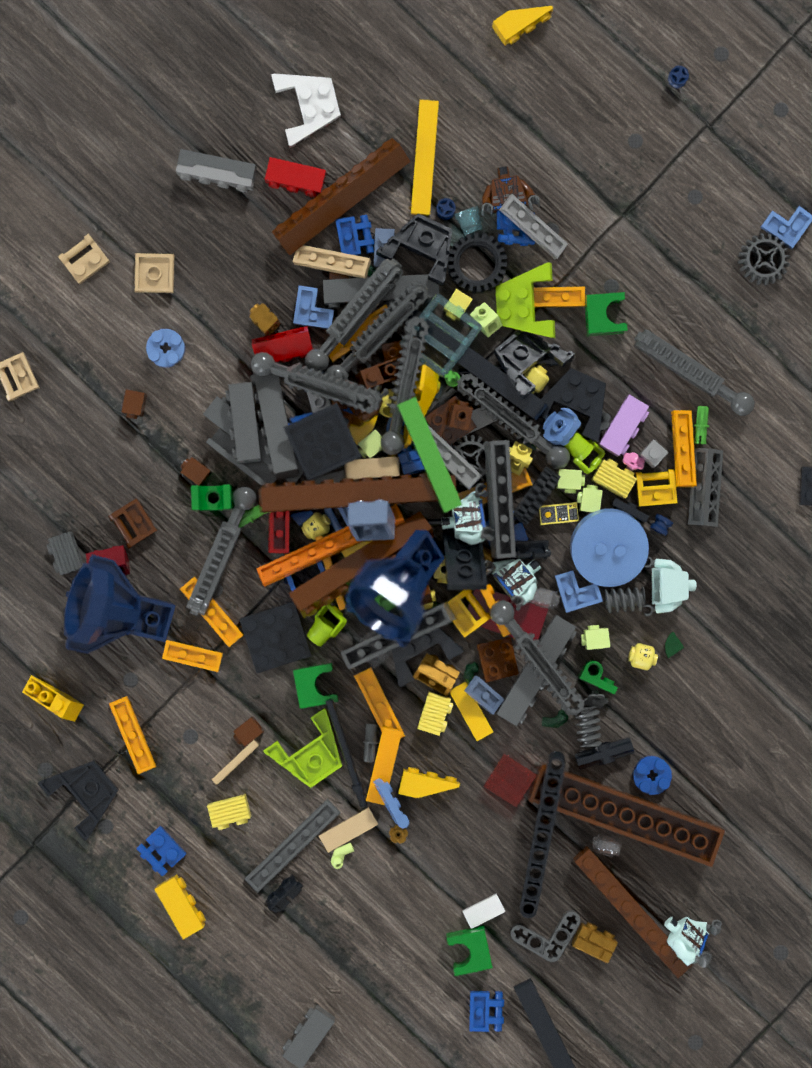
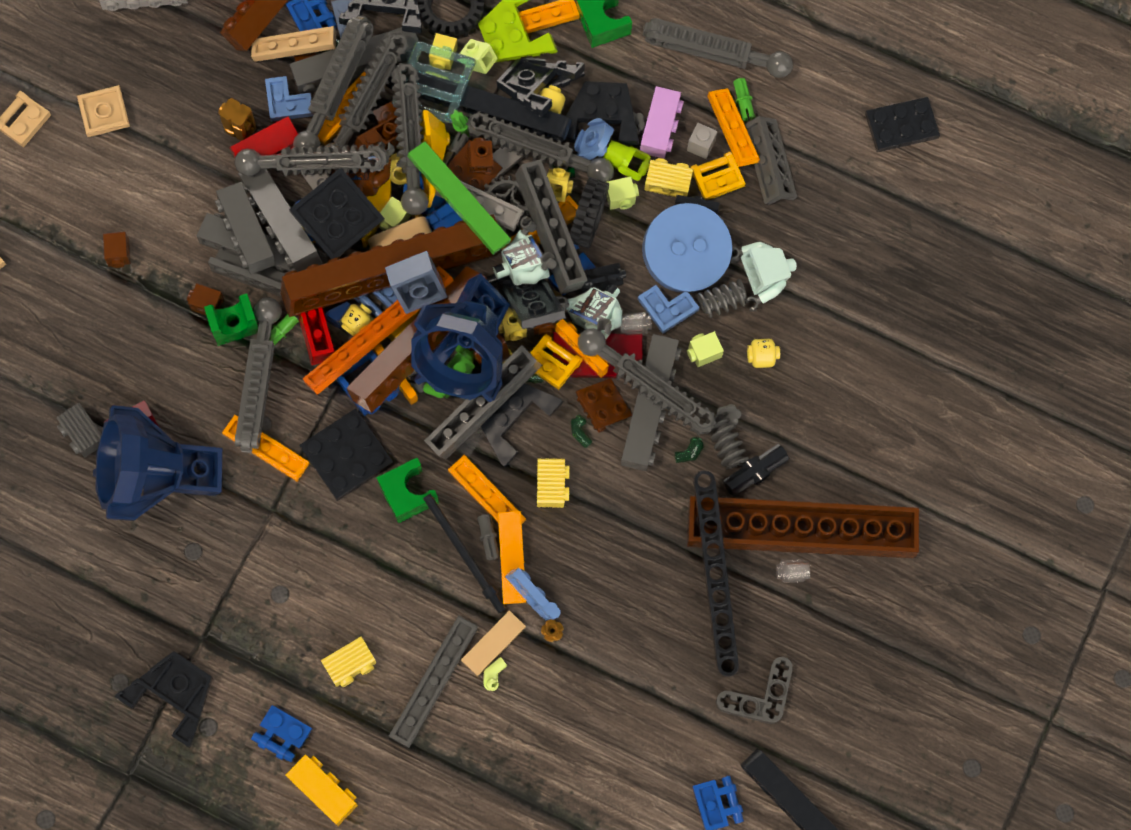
camera: 20 degrees left, 15 degrees down
yellow slope [22,675,84,722] -> none
reddish brown plate [108,498,158,549] -> none
light orange tile [109,696,157,774] -> none
medium blue plate [146,329,185,368] -> none
light orange plate [162,640,223,672] -> none
tan tile [212,738,260,784] -> none
reddish brown brick [233,716,264,746] -> none
lime wing [263,708,343,788] -> none
black hinge [265,874,303,914] -> none
lime piece [307,604,347,647] -> none
yellow slope [398,767,460,798] -> none
pearl gold brick [413,653,460,696] -> none
green piece [446,925,493,976] -> none
yellow tile [450,682,493,741] -> none
white tile [462,893,505,929] -> none
sand blue plate [464,676,504,714] -> none
clear red plate [483,754,537,807] -> none
tile [539,502,579,525] -> none
pearl gold brick [571,922,618,963] -> none
reddish brown brick [573,846,693,978] -> none
yellowish green brick [577,485,603,513] -> none
green plate [578,660,618,694] -> none
bright pink plant [622,452,645,471] -> none
blue plate [633,756,672,795] -> none
dark blue wheel [650,514,673,536] -> none
torso [664,917,722,968] -> none
dark green tile [665,631,684,658] -> none

